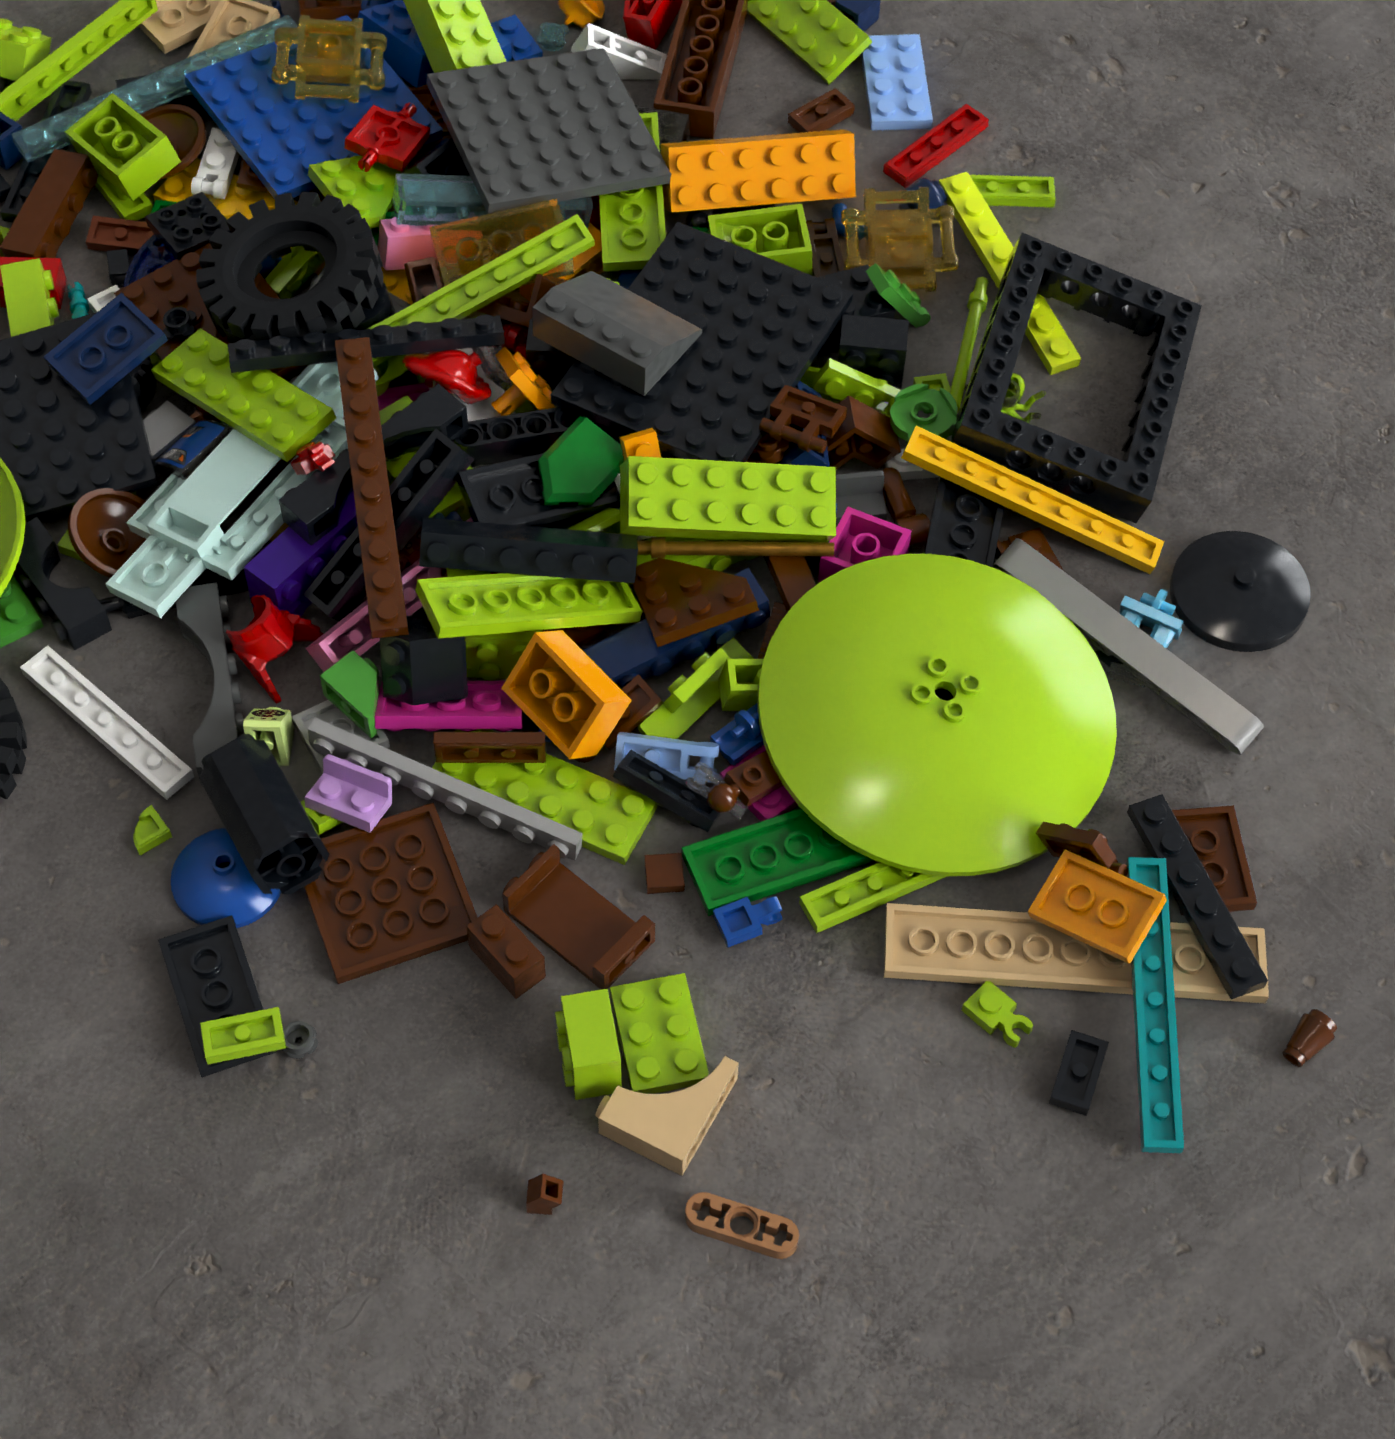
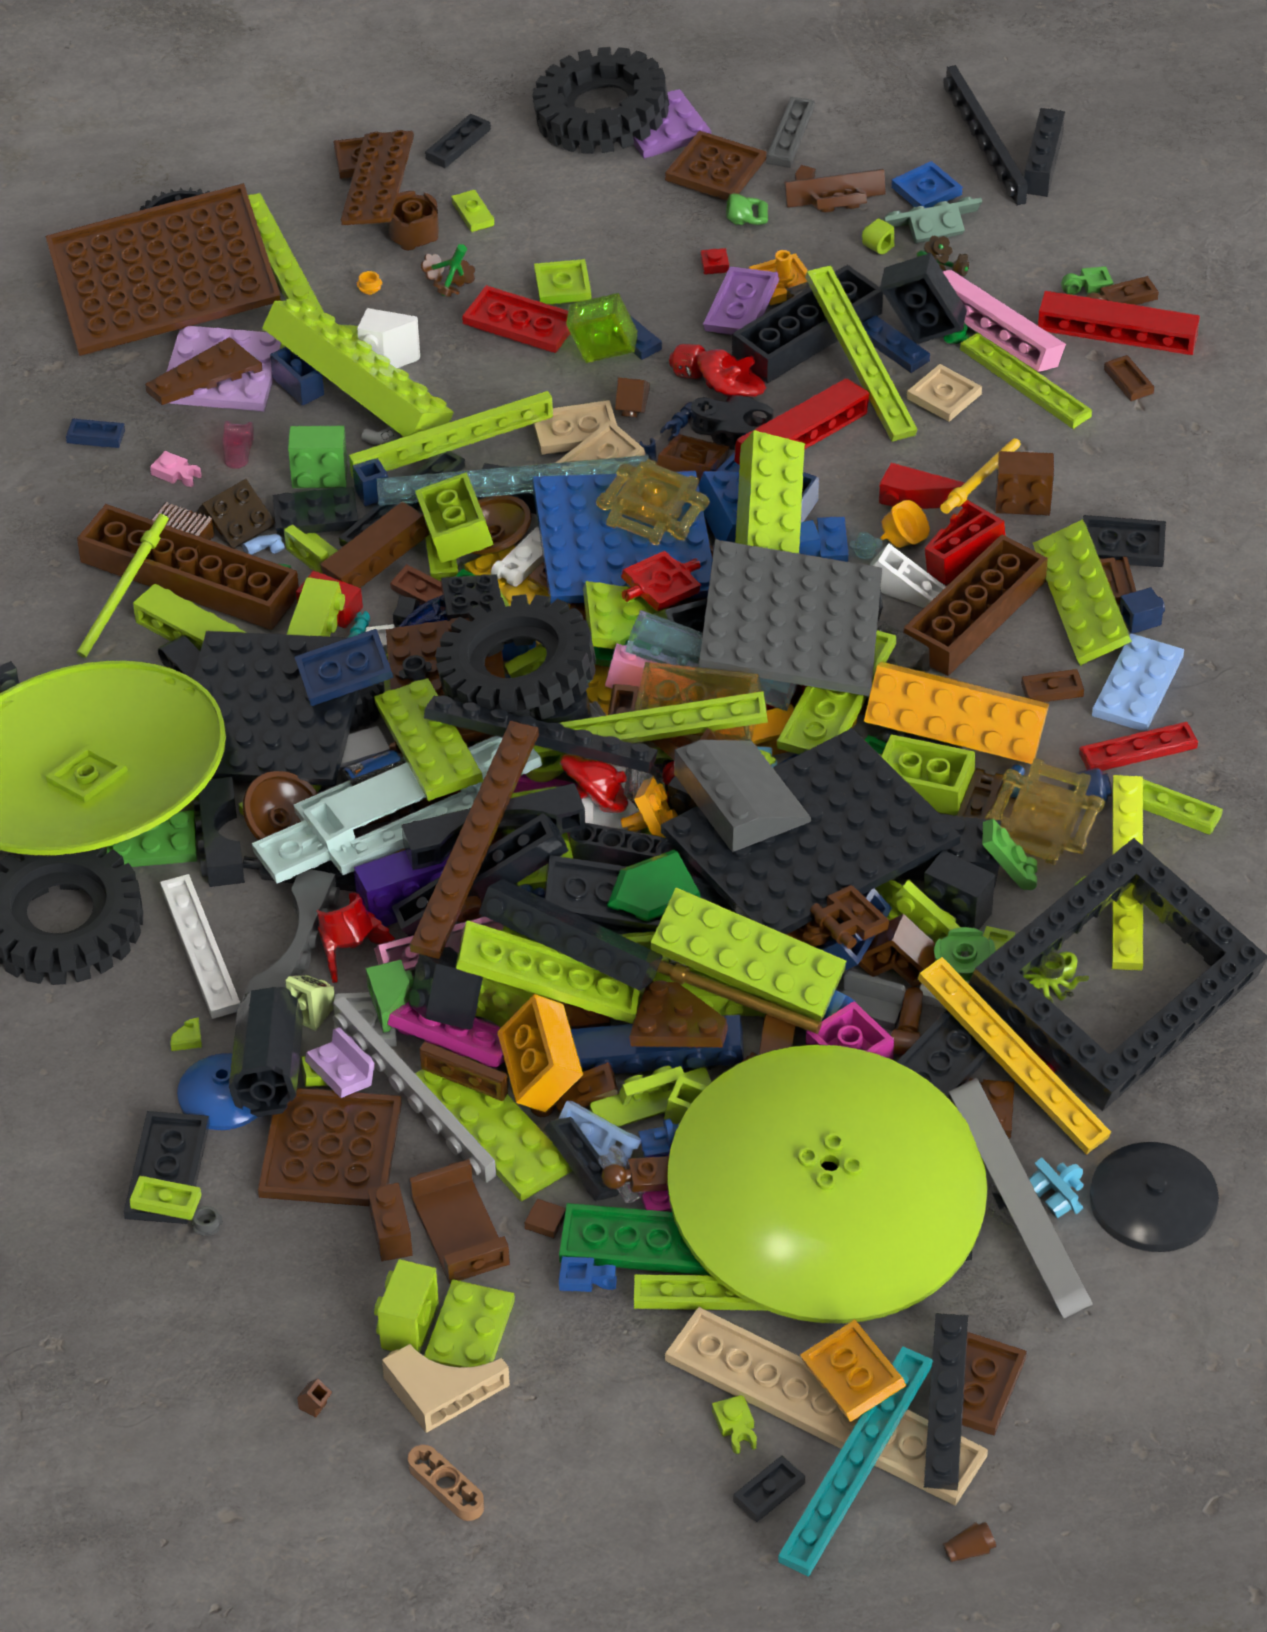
camera: 30 degrees right, 10 degrees down
red plate [290,441,336,475] -> none
light orange plate [619,428,662,461] -> none
reddish brown plate [1036,822,1128,876] -> none

